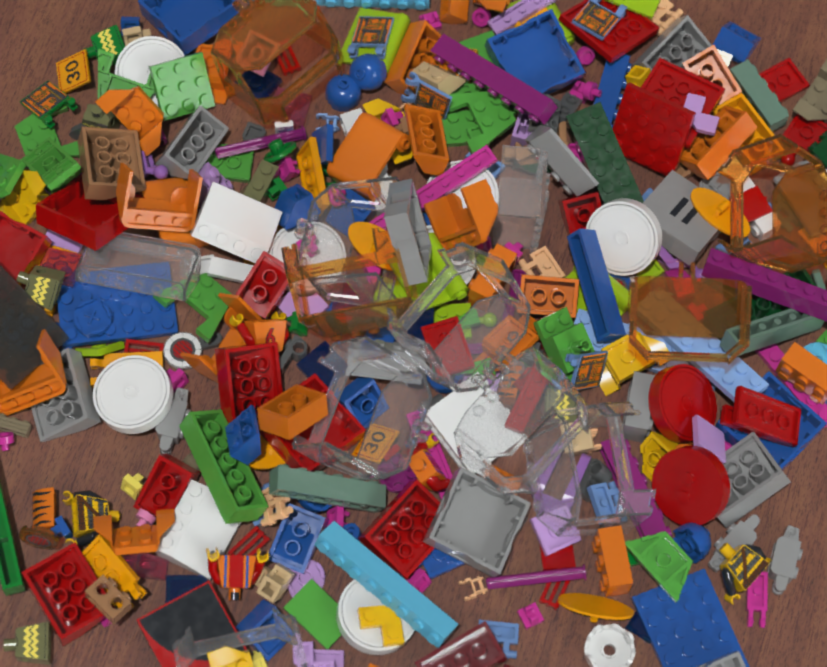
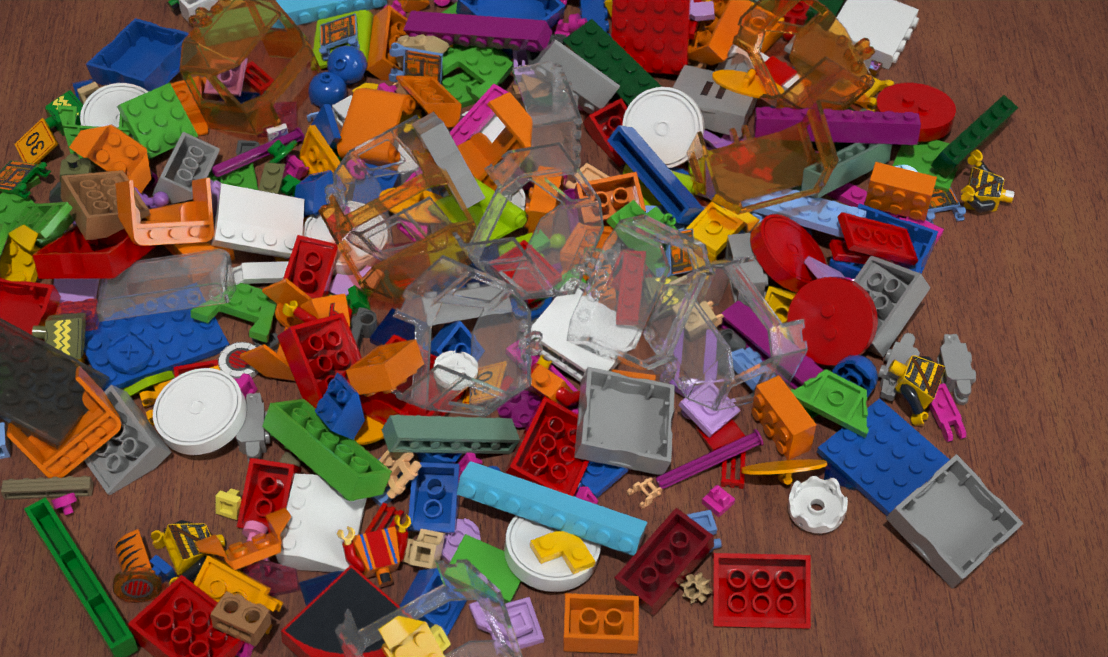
camera: 15 degrees left, 15 degrees down
none -> white tile [433,351,478,388]

